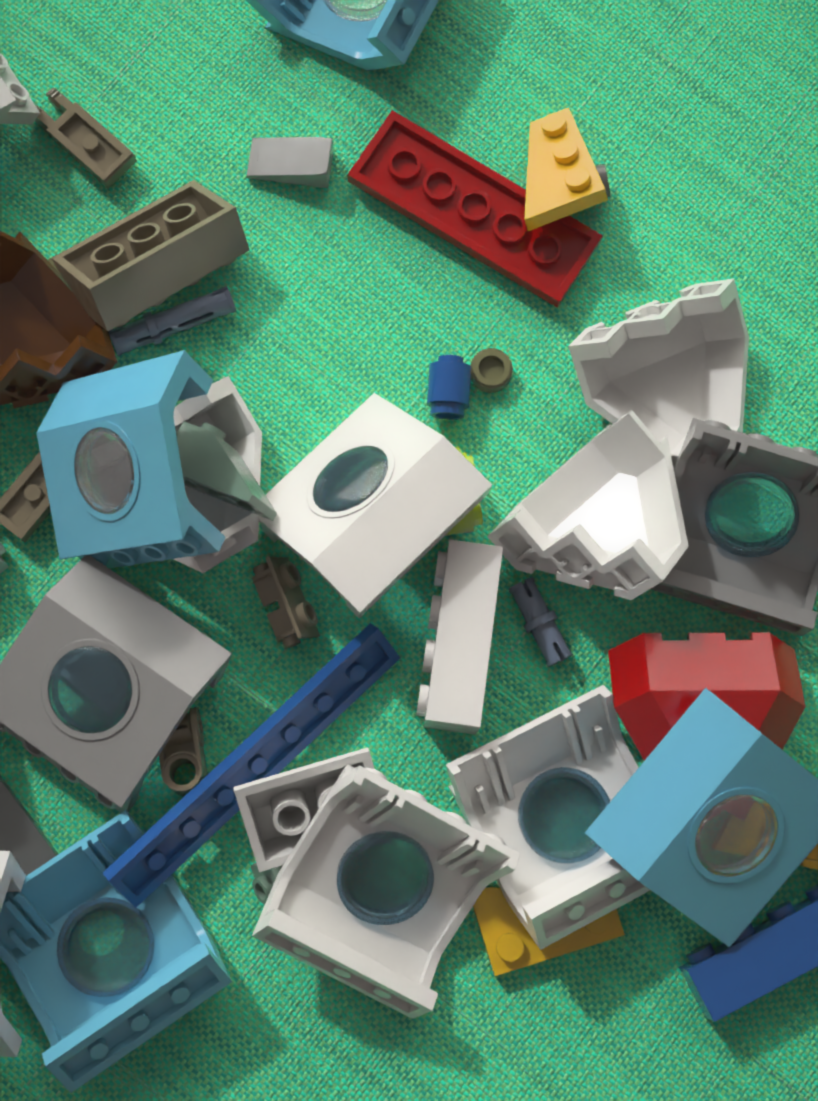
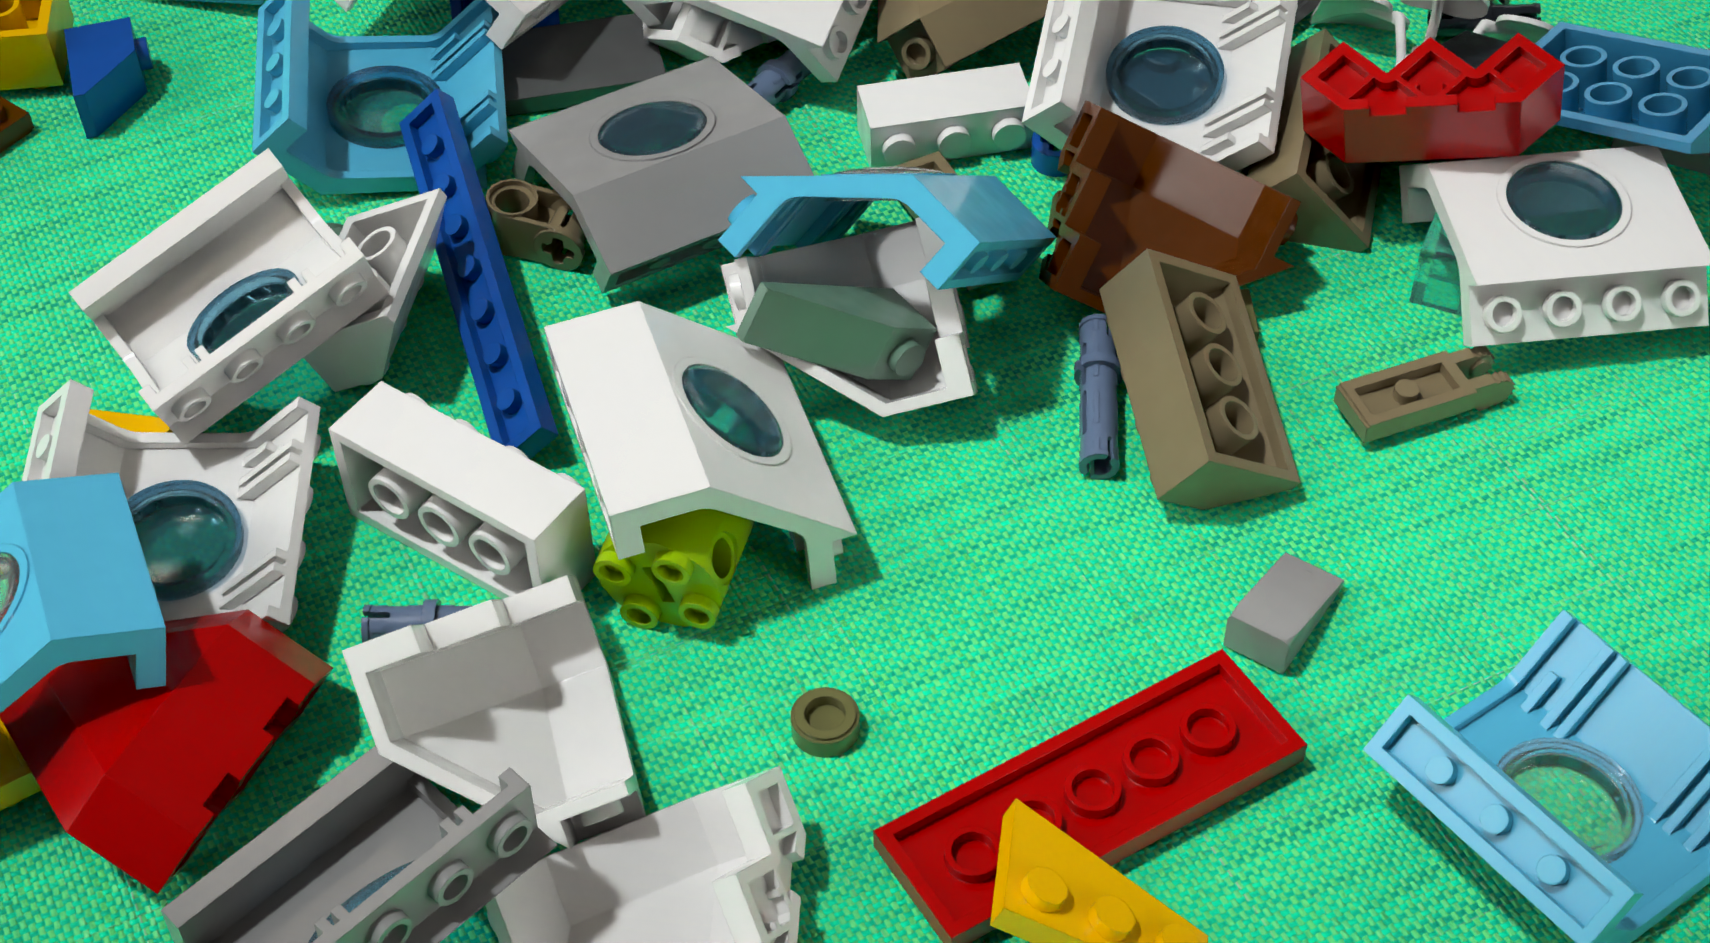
camera: 120 degrees right, 30 degrees down
blue brick [427,355,472,420] -> none

